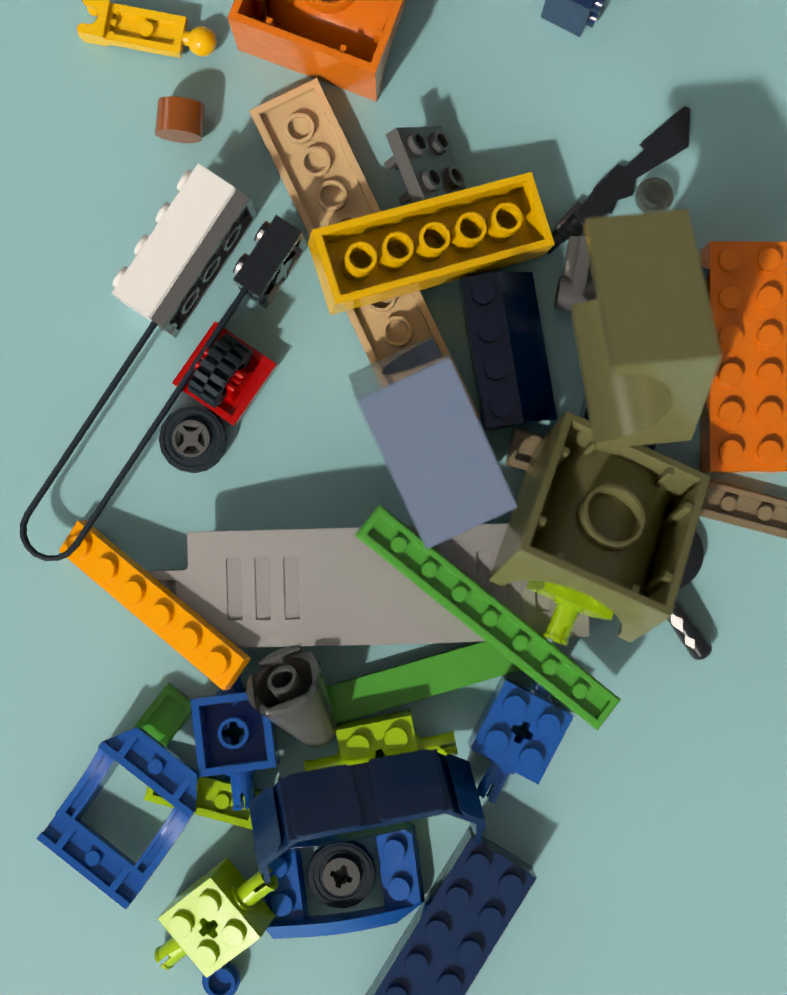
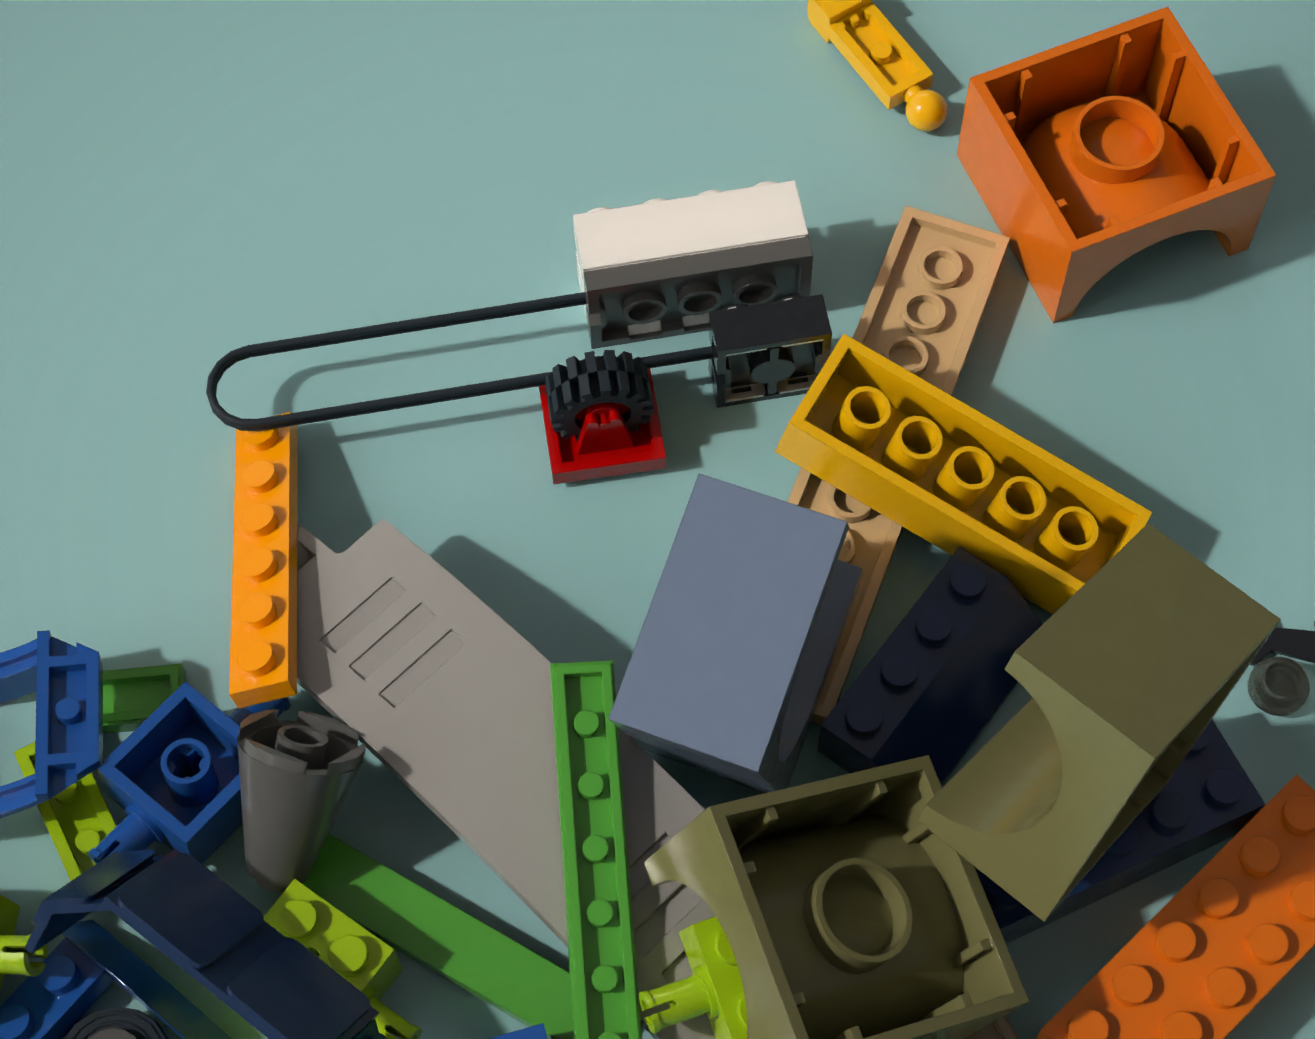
camera: 45 degrees right, 25 degrees down
dark orange piece [155,96,205,143] -> none
black wheel [159,405,228,473] -> none
dark grey plate [384,126,466,205] -> none

